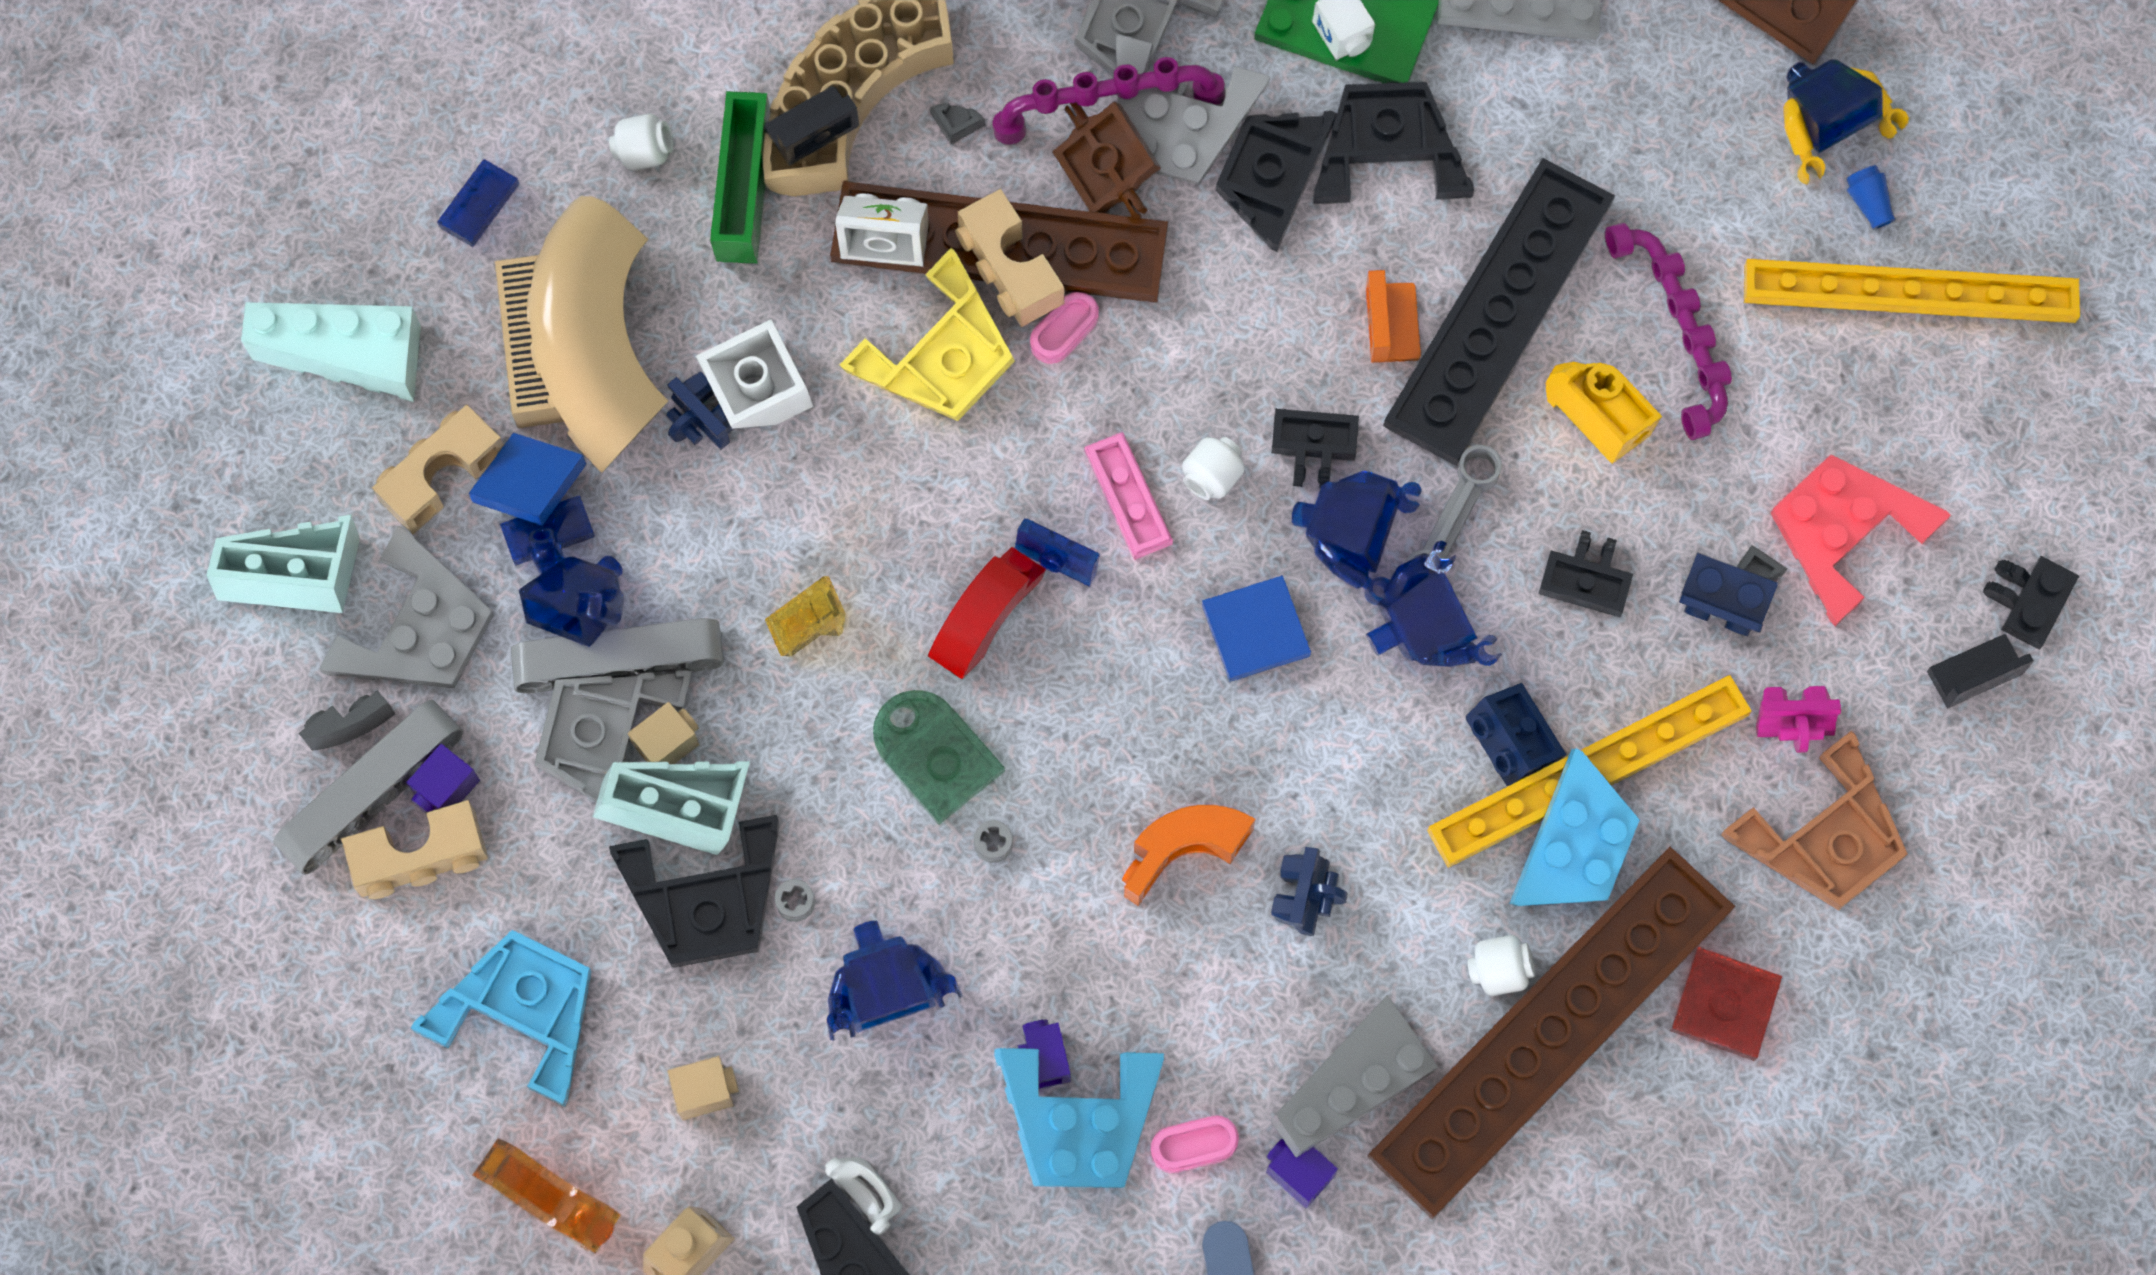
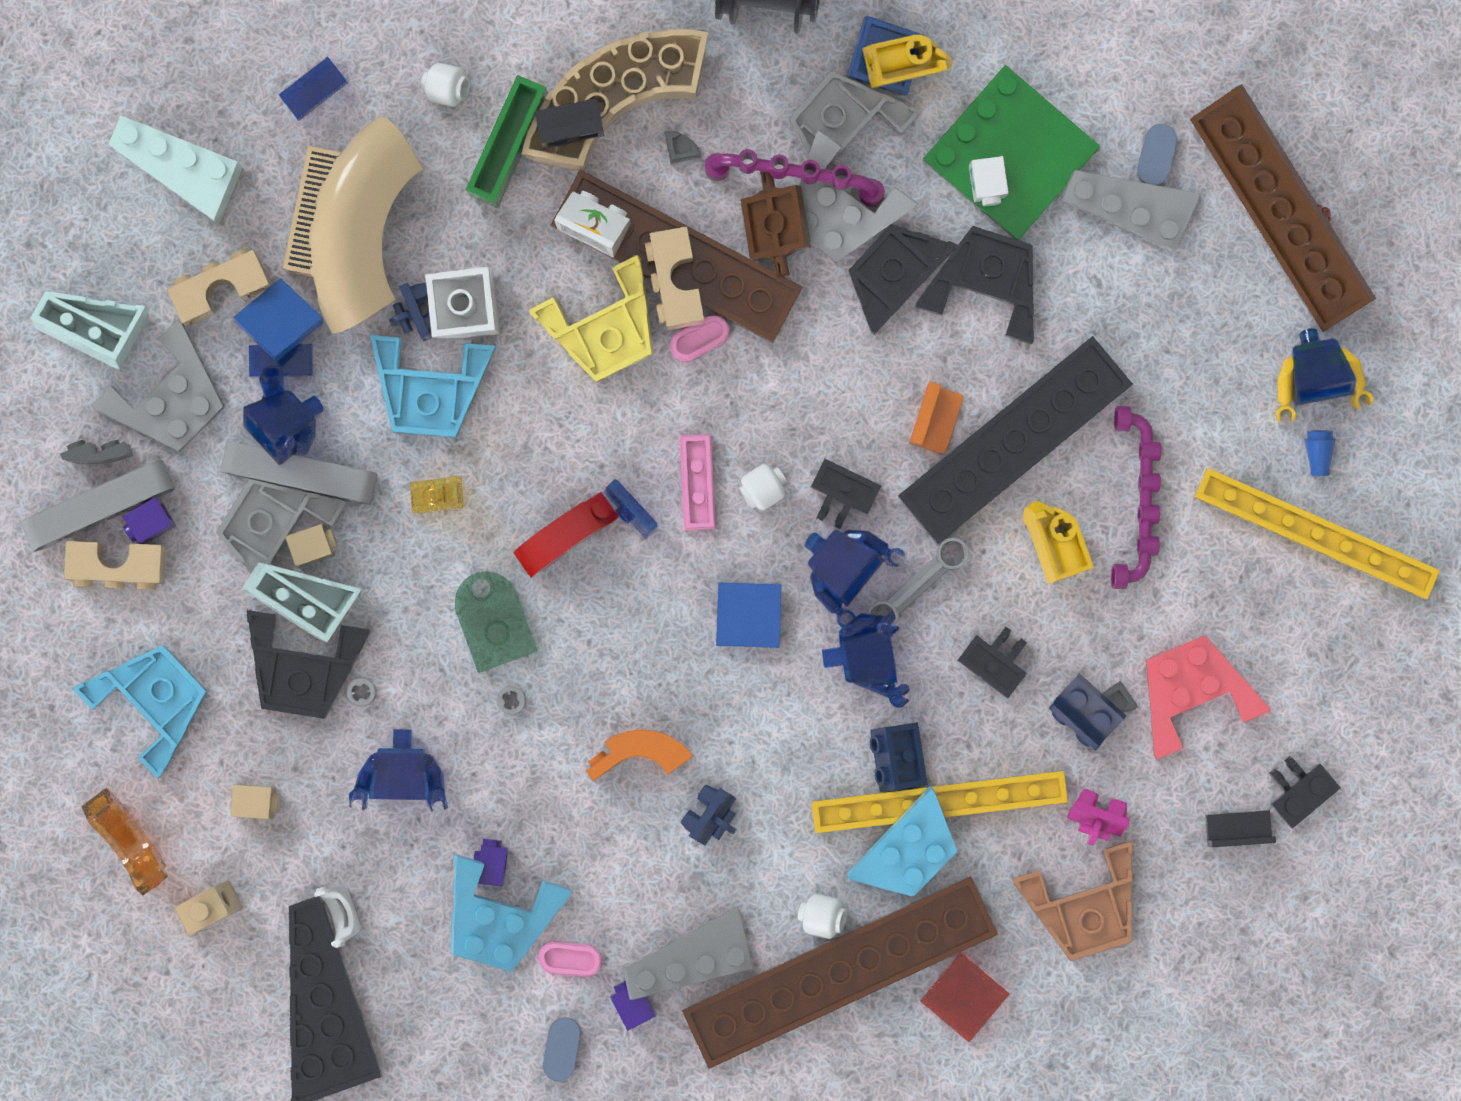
camera: 20 degrees right, 15 degrees up
none -> medium azure wing [370,335,496,438]

